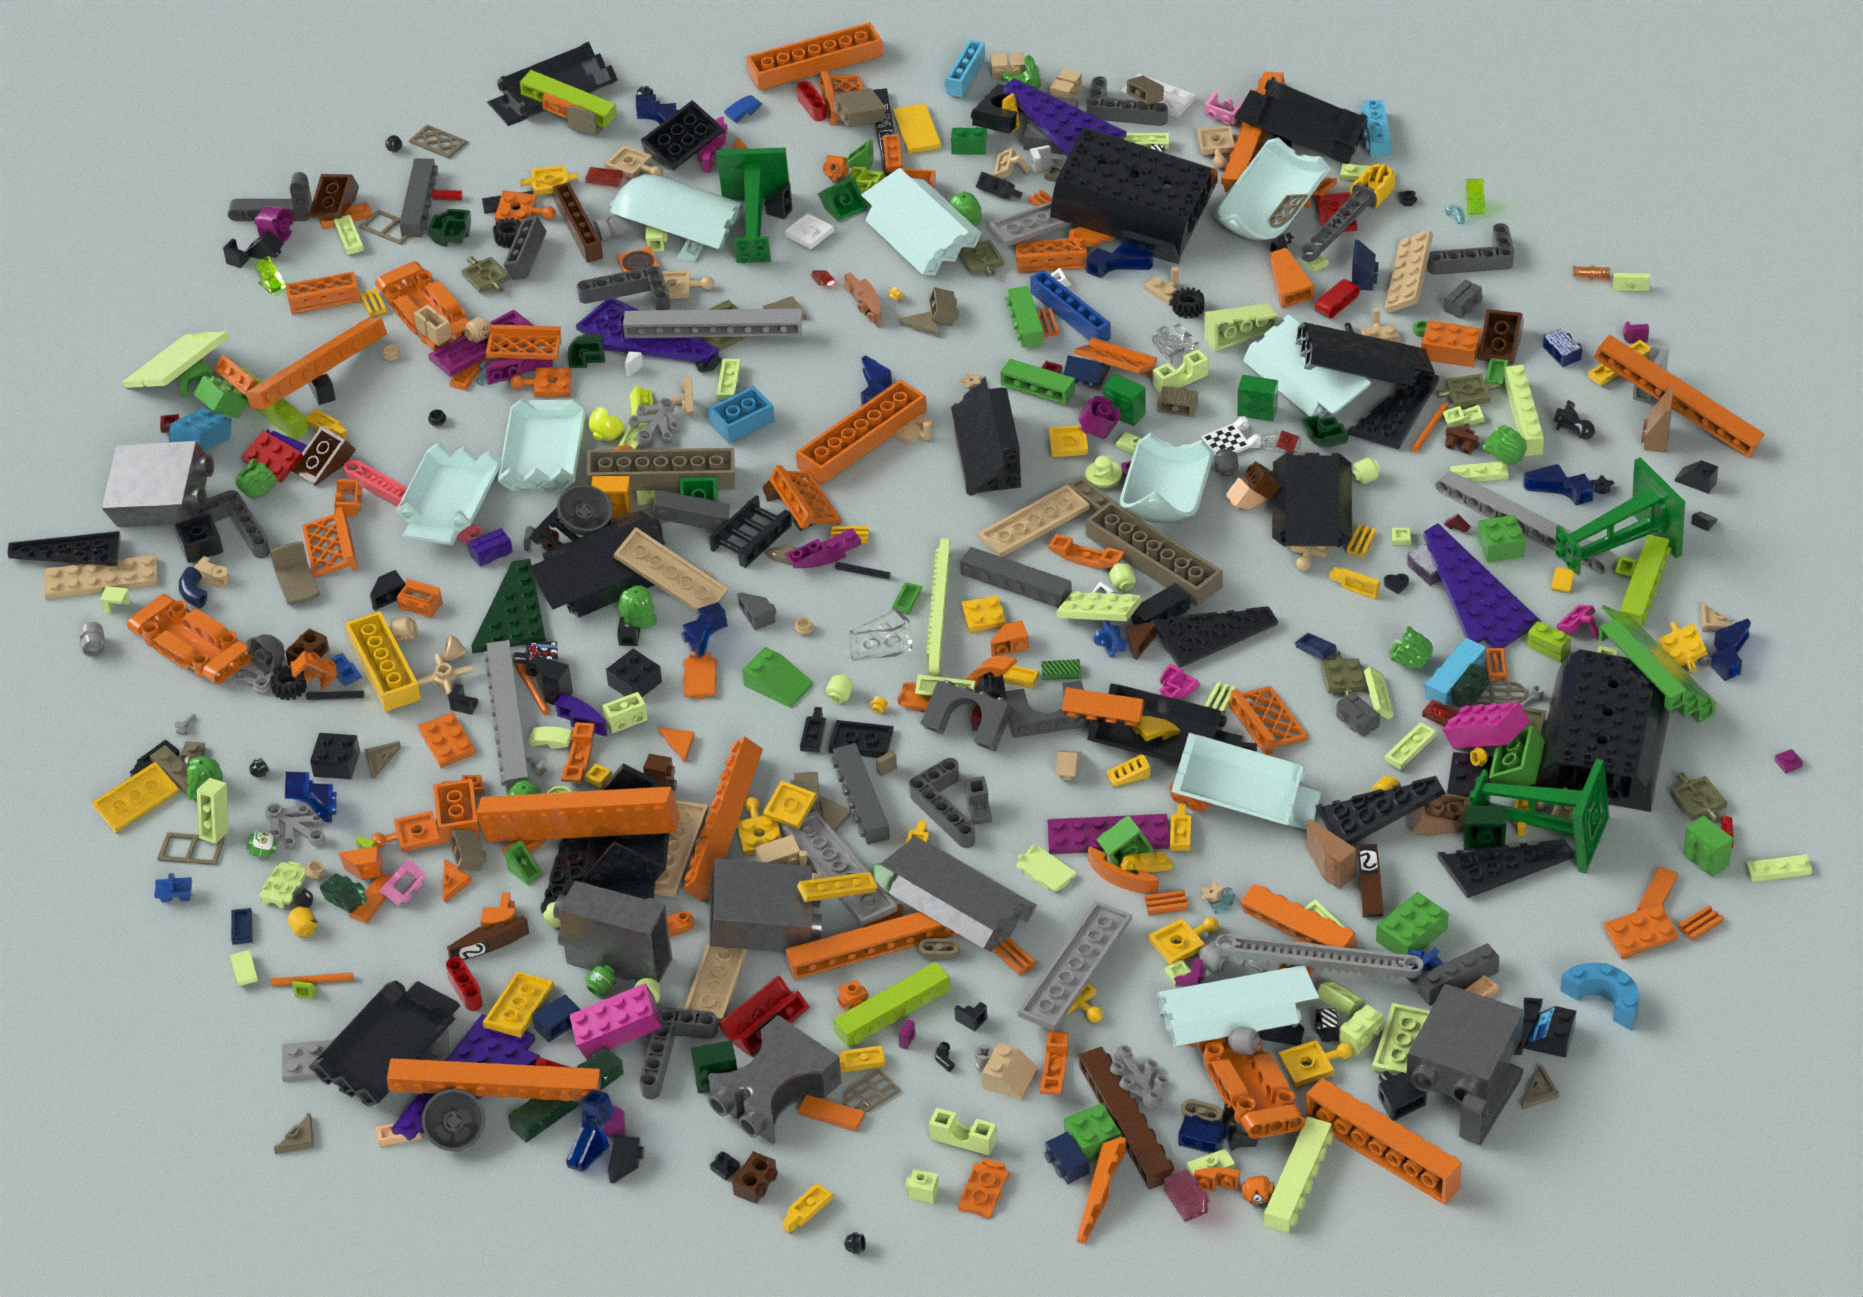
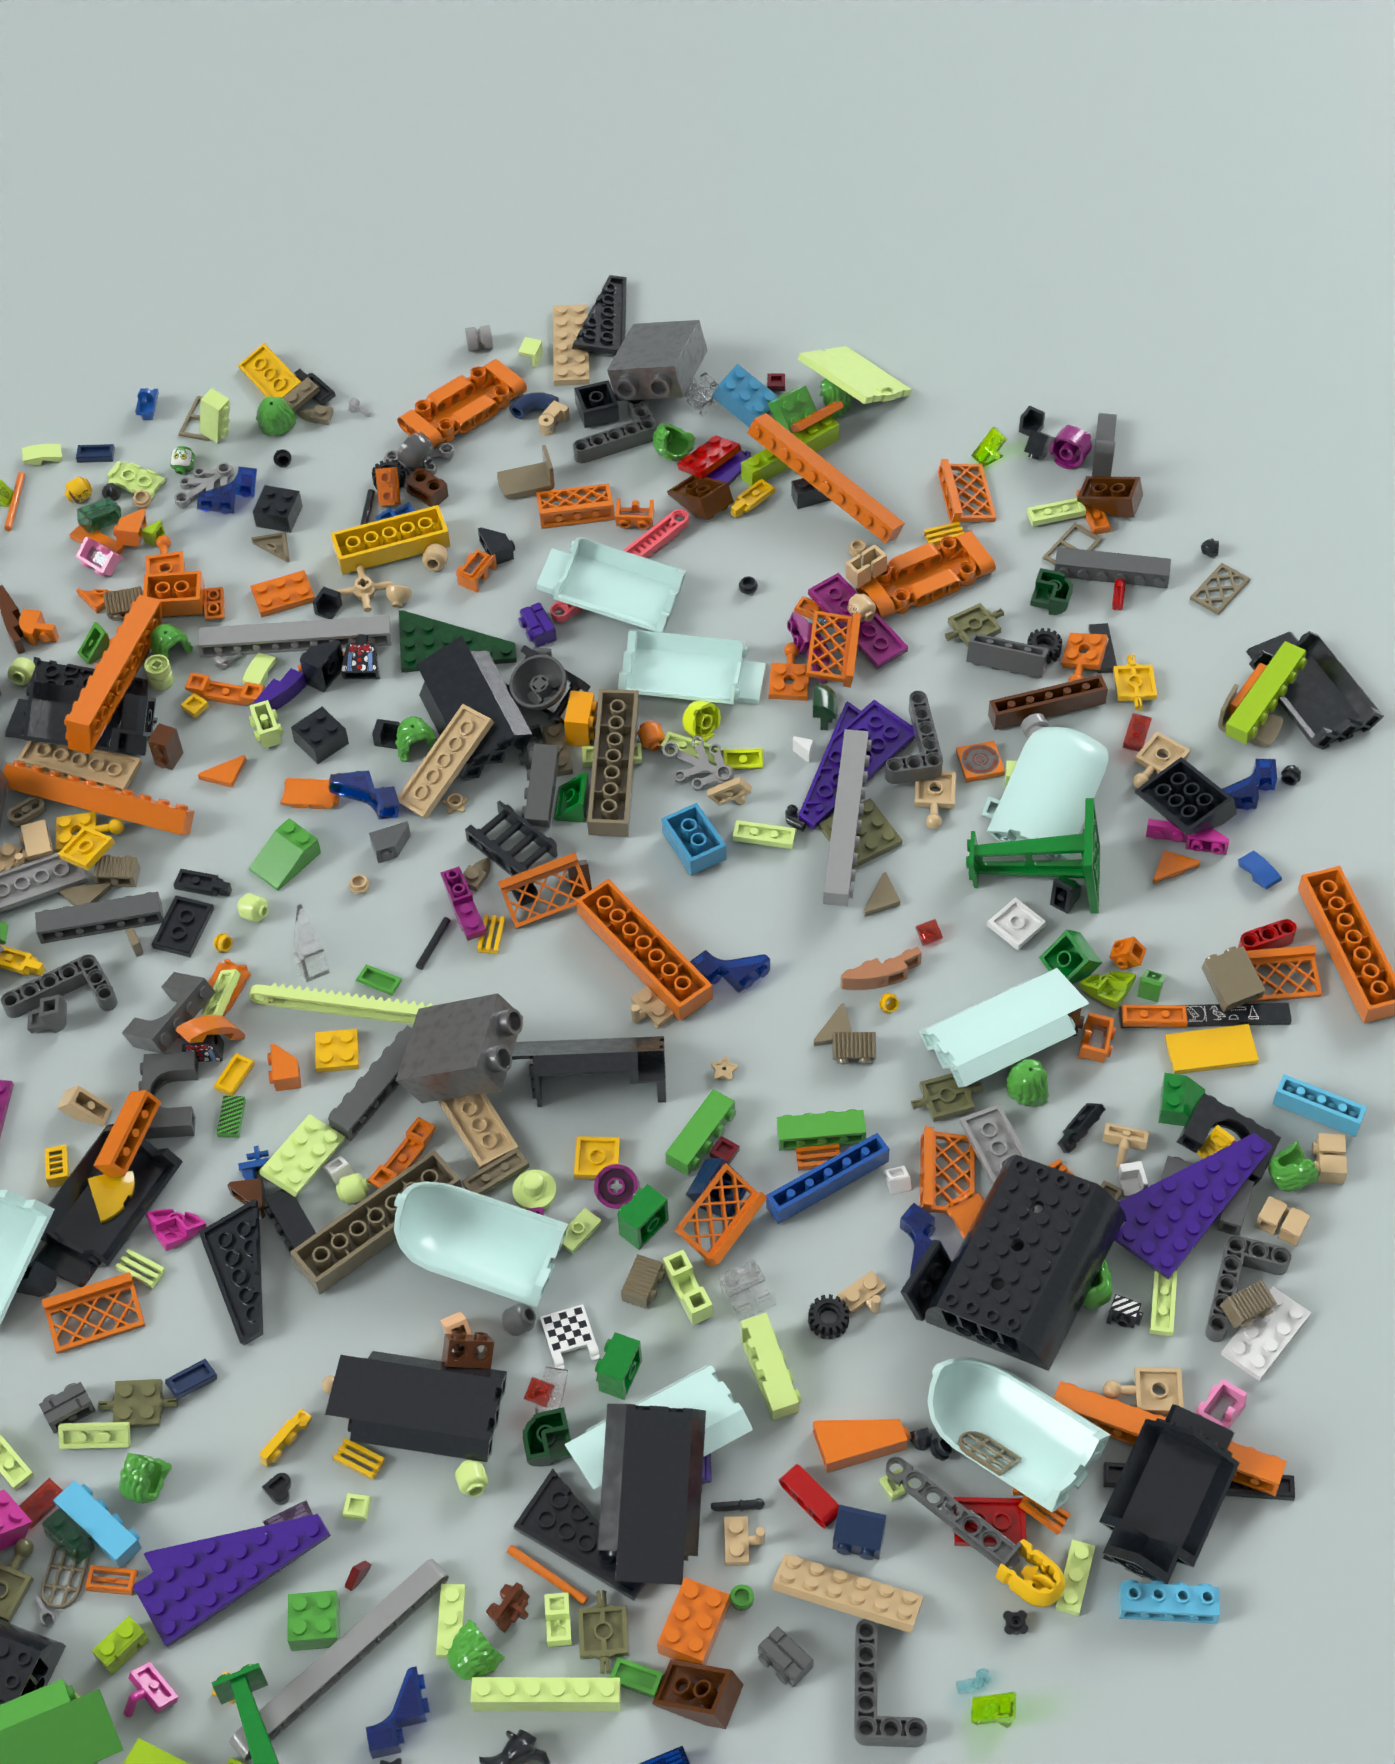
camera: 95 degrees right, 10 degrees up
none -> flat silver brick [396,993,523,1103]

